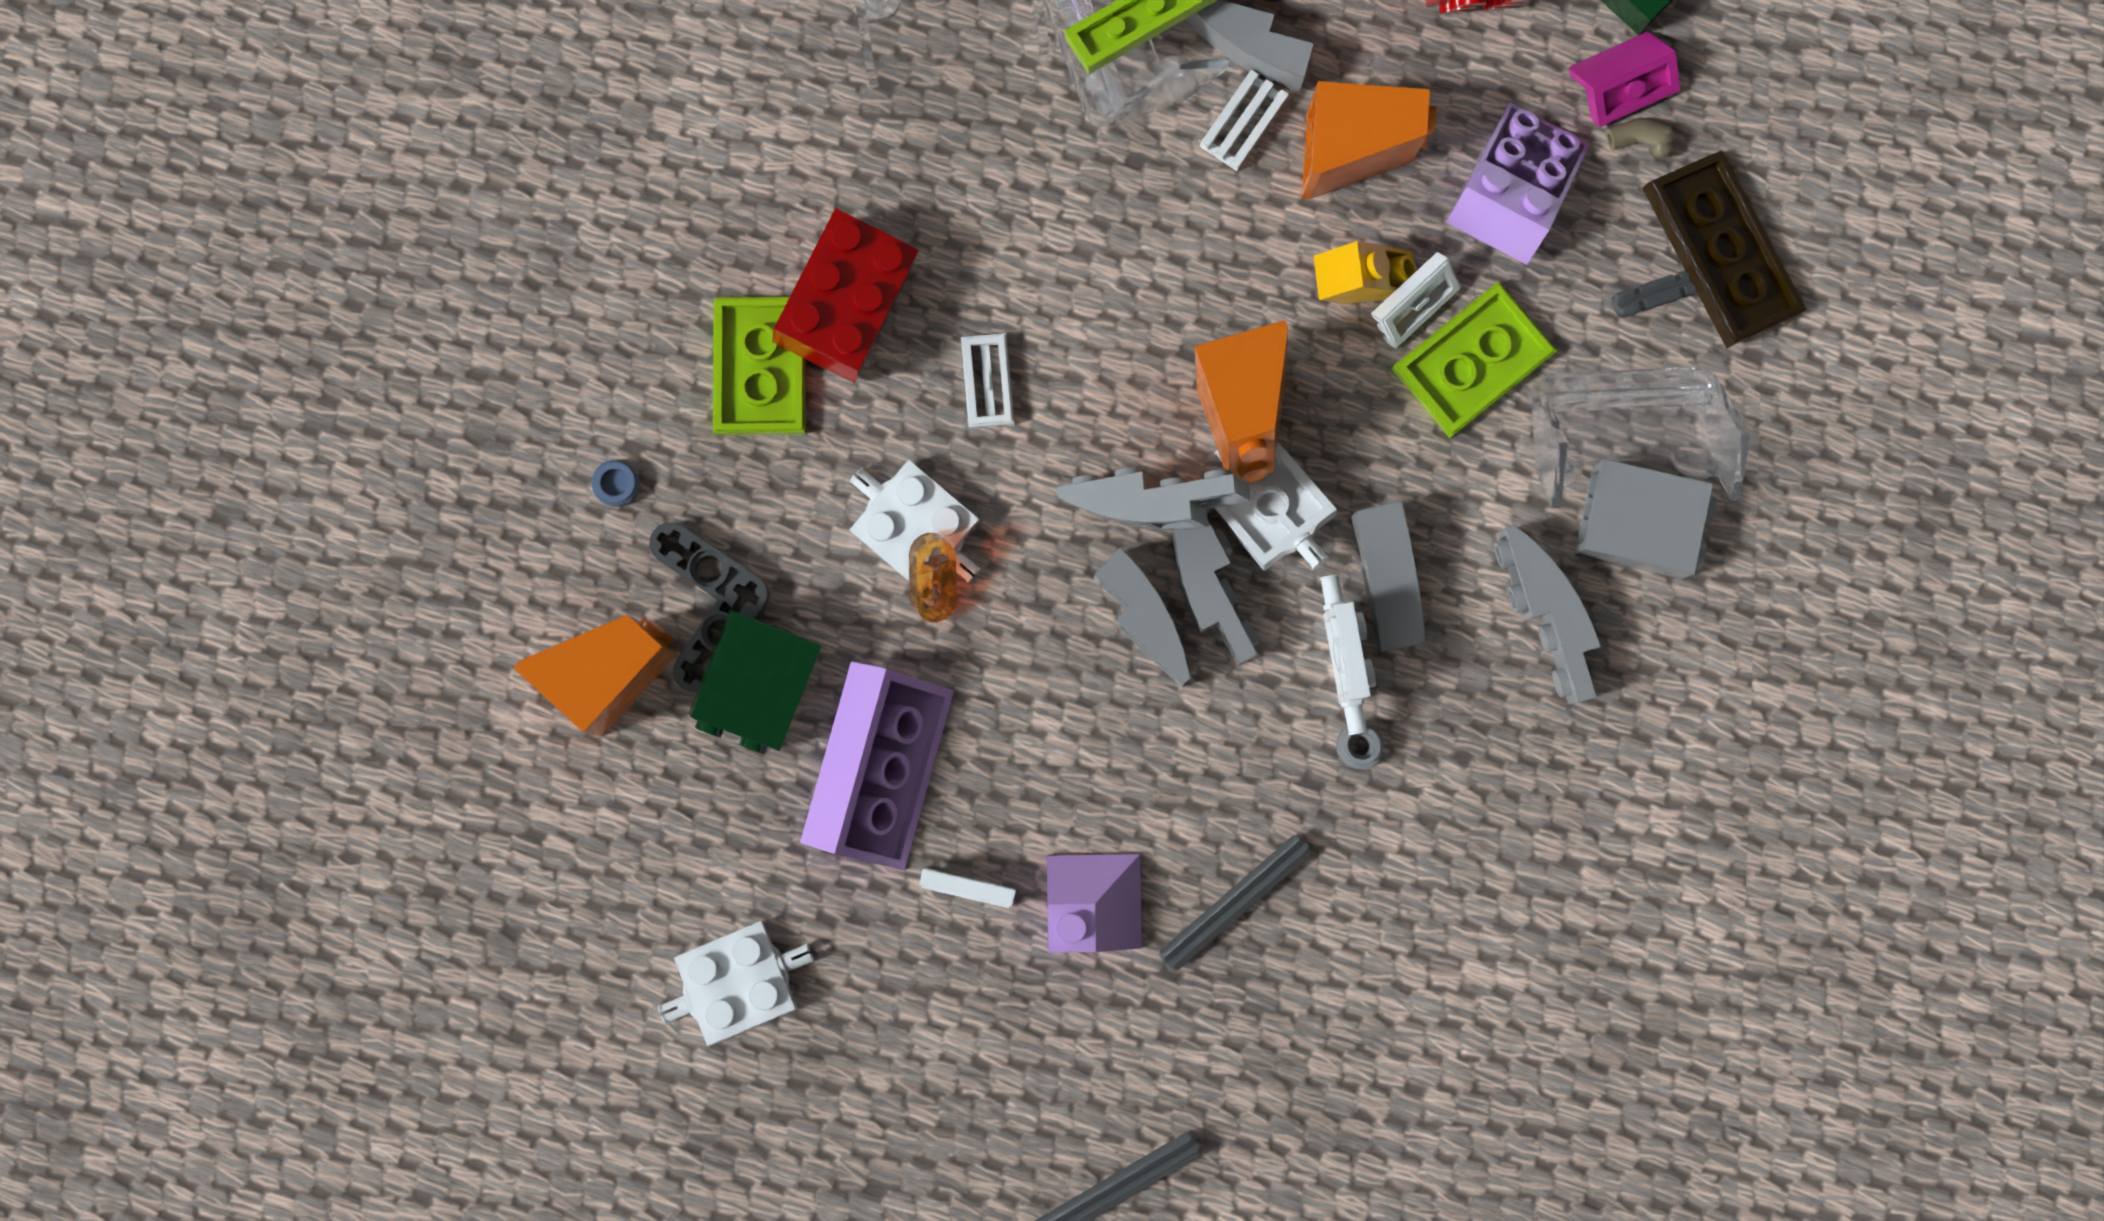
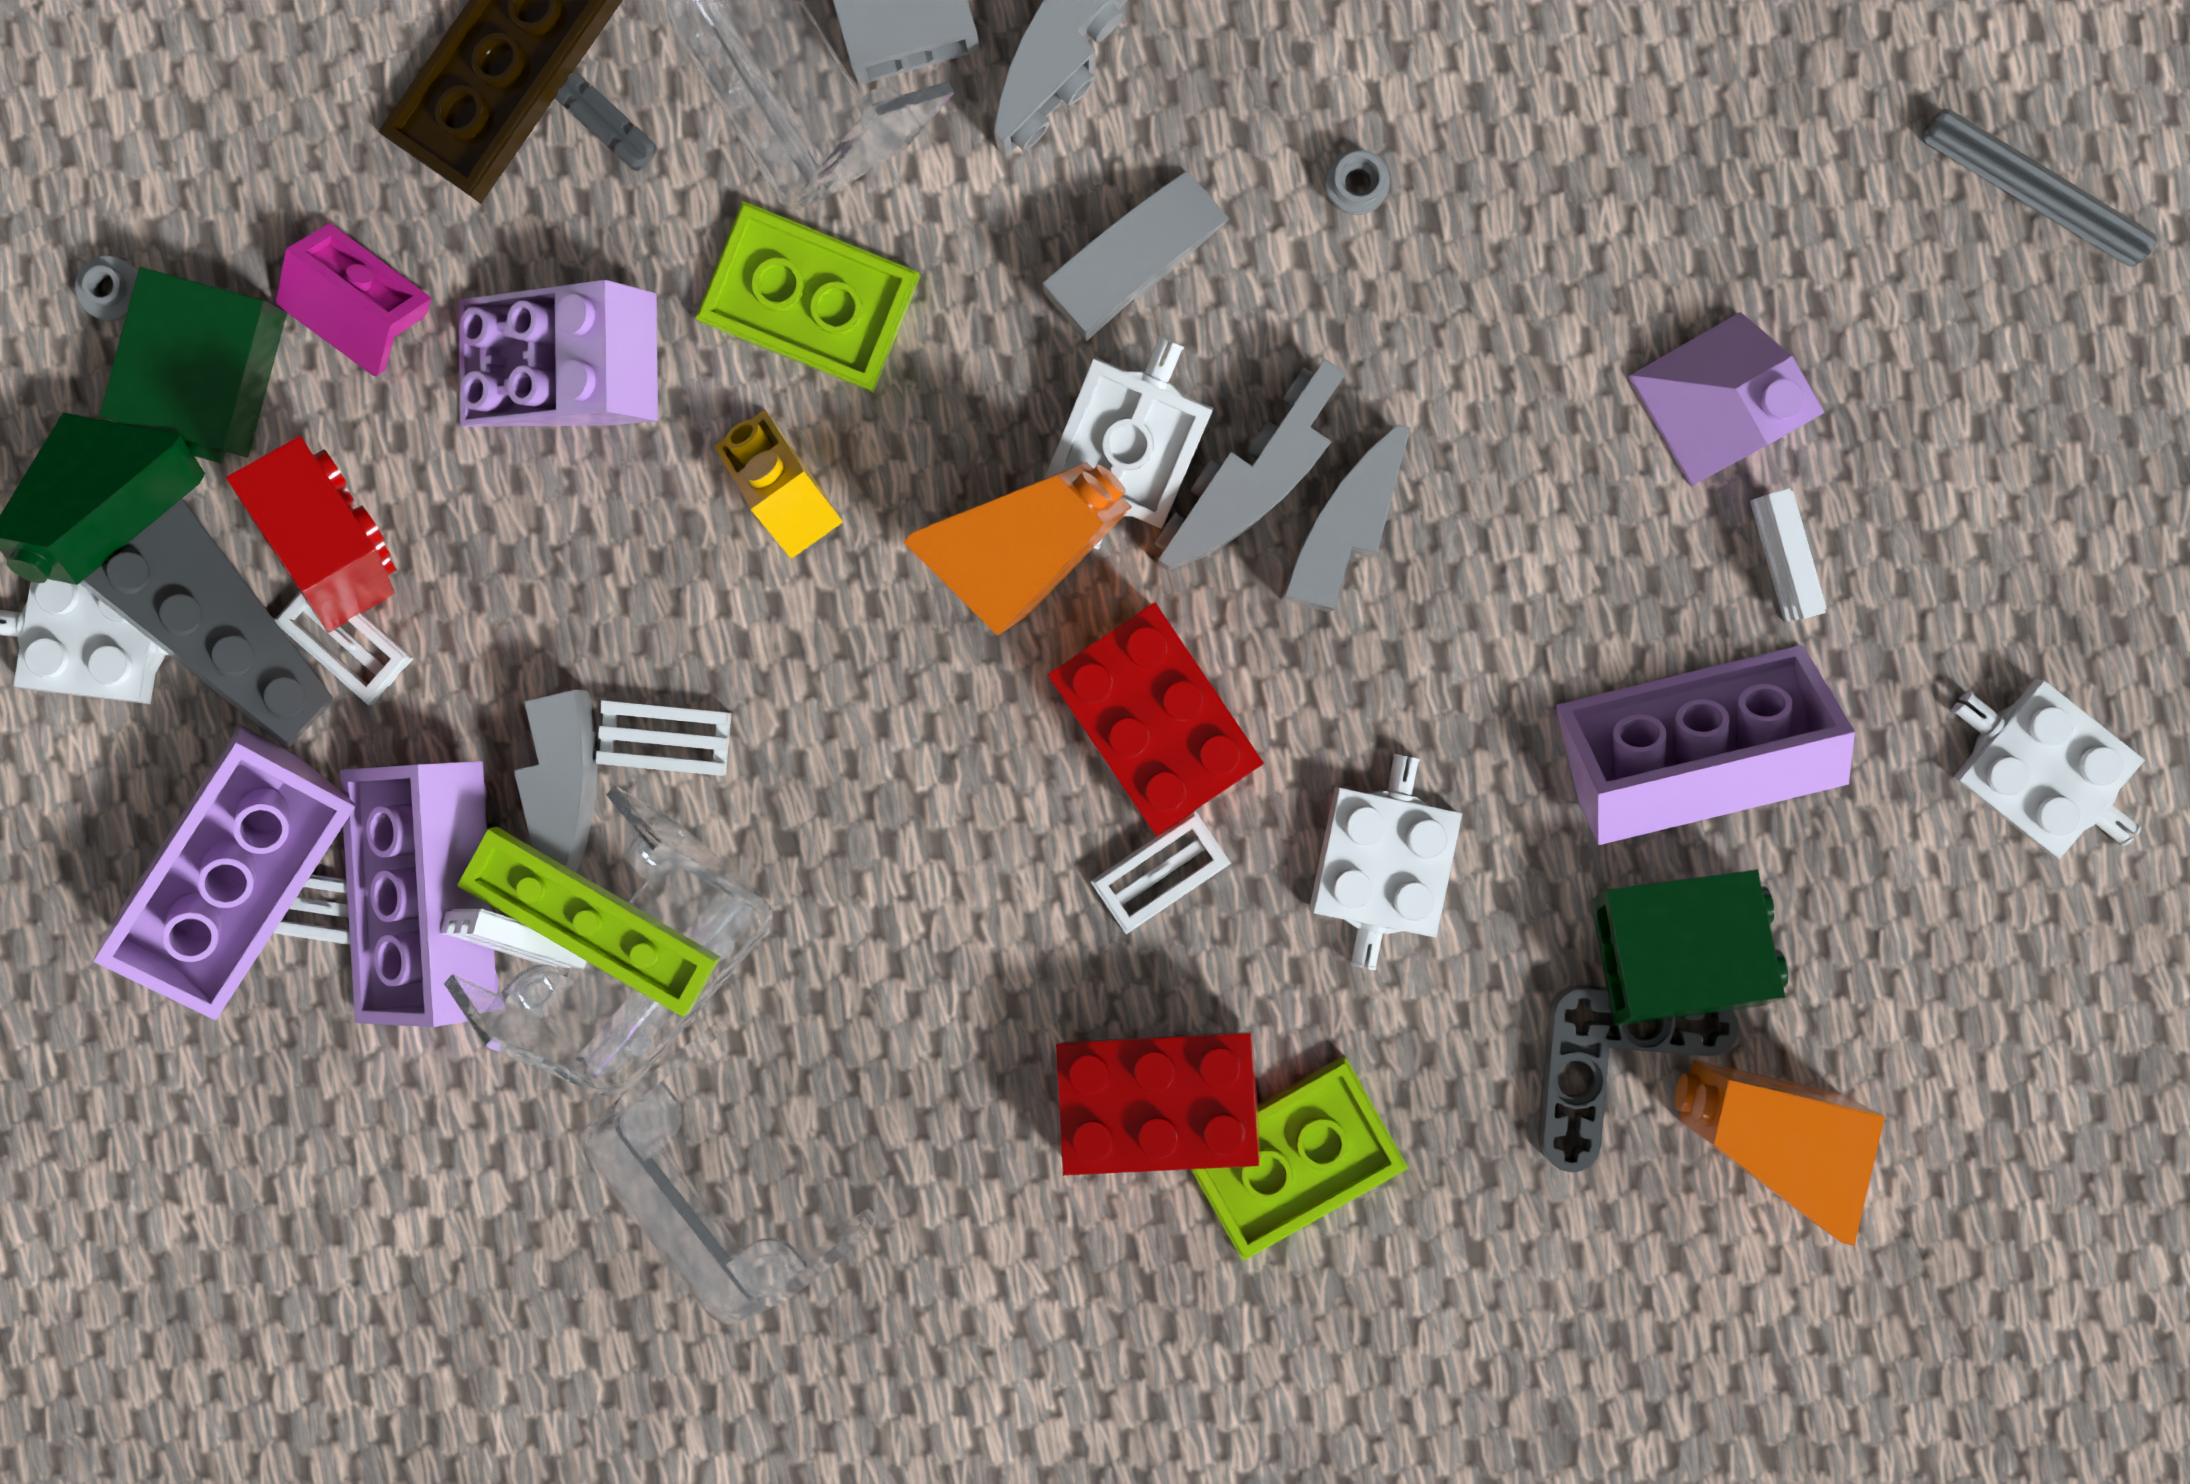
camera: 115 degrees left, 5 degrees up
sand blue tile [592,460,640,507] -> none
clear orange beam [909,533,957,623] -> none
light grey slope [1056,467,1251,530] -> none
dark grey axle [1159,835,1312,971] -> none
orange slope [1302,81,1437,199] -> none
white plate [1320,574,1376,735] -> none
white tile [1371,252,1461,349] -> none
dark tan arm [1605,118,1676,158] -> none
none -> red brick [1047,602,1265,836]

